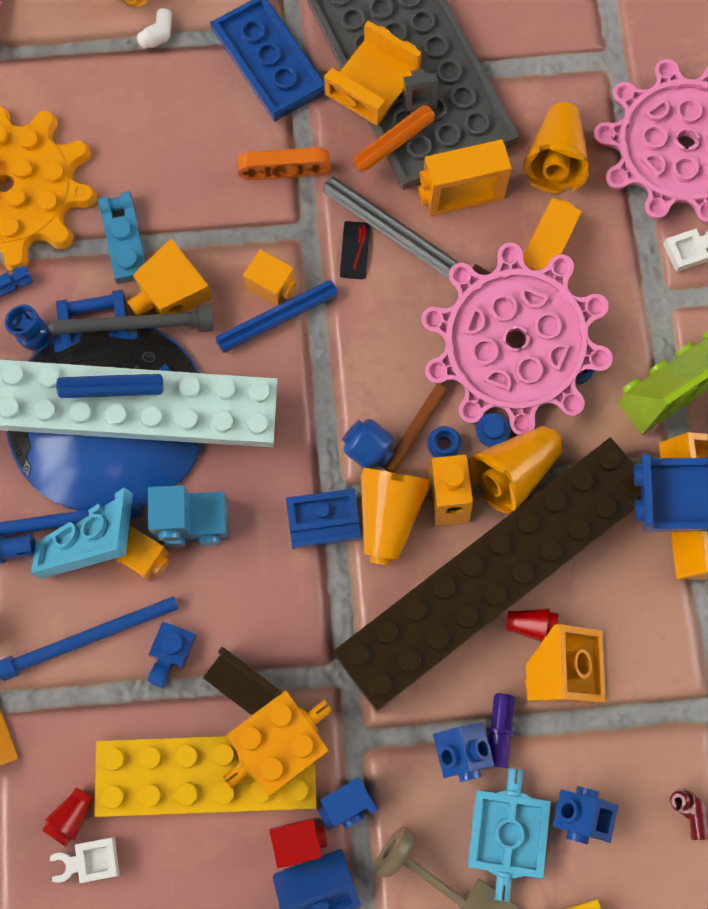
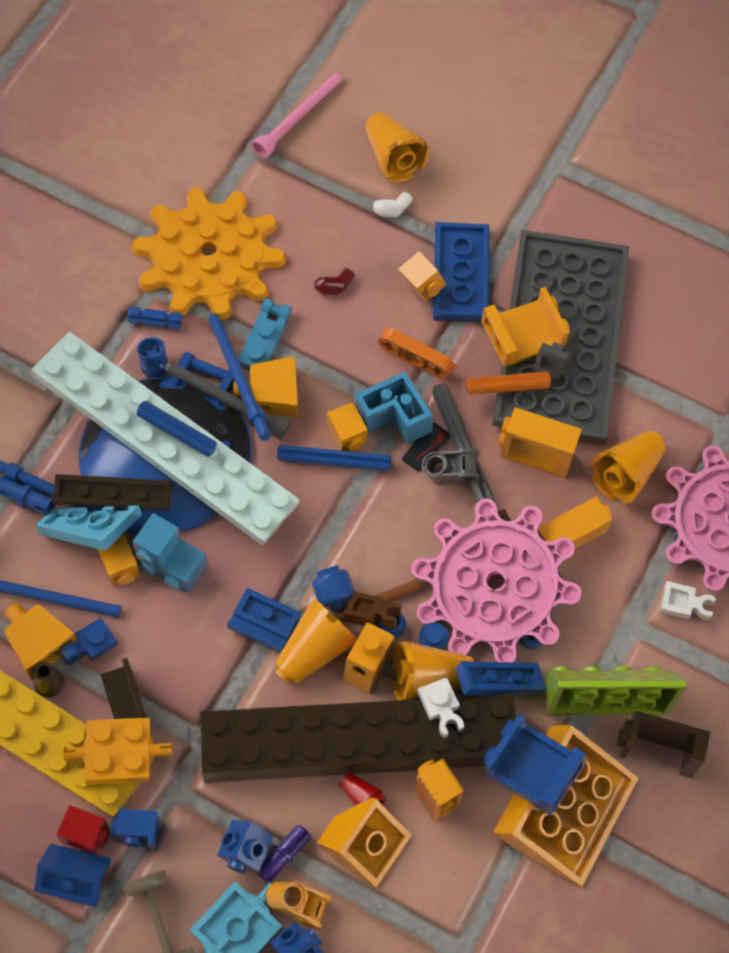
camera: 30 degrees right, 10 degrees down
none -> light orange torso [4,602,77,680]
none -> dark brown cone [33,662,64,697]
none -> dark brown tile [52,474,174,512]
none -> blue bar [208,314,271,441]
none -> light orange piece [266,881,332,930]
none -> dark red arm [314,268,355,295]
none -> reddish brown plate [344,591,402,628]
none -> dark azure brick [354,371,433,444]
none -> light orange brick [398,251,447,302]
none -> light orange brick [415,759,464,820]
none -> white plate [417,677,464,738]
none -> dark grey piece [422,448,480,485]
none -> blue plate [456,661,547,696]

